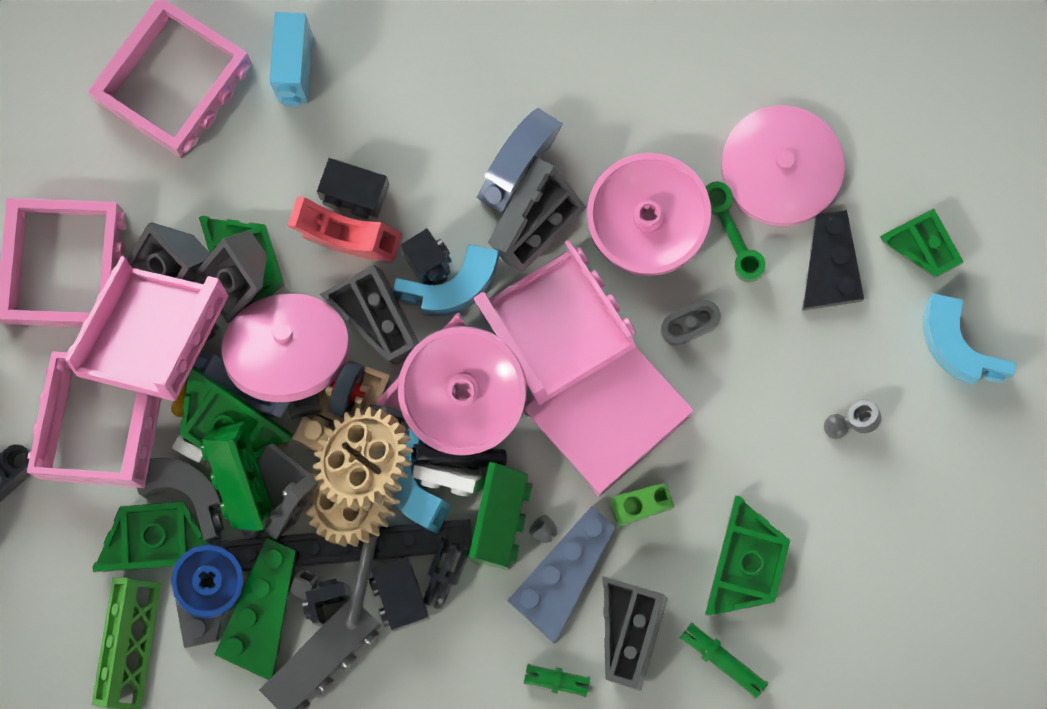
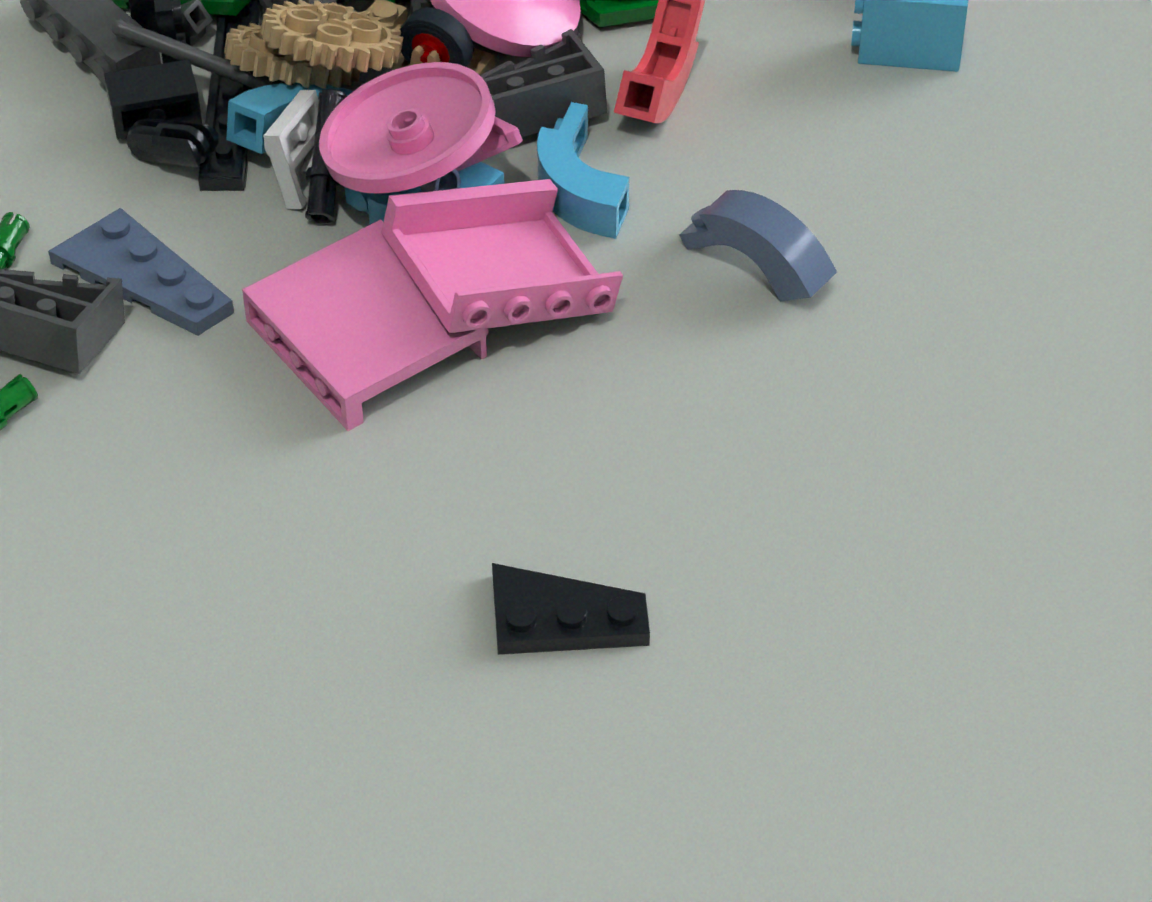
camera: 90 degrees right, 30 degrees down
black brick [316,158,390,219] -> none
black brick [401,228,452,285] -> none
green slope [469,462,533,570] -> none
dark grey wedge [488,157,586,273] -> none
dark grey hinge [529,515,557,543] -> none
bright pink dish [587,153,711,276] -> none
bright green leg [609,483,675,528] -> none
dark grey plate [661,300,721,346] -> none
green wing [704,495,790,616] -> none
green piece [705,181,766,283] -> none
bright pink dish [721,106,845,226] -> none
dark grey plate [824,400,882,439] -> none
green wing [880,208,964,278] -> none
medium azure arch [923,293,1016,385] -> none

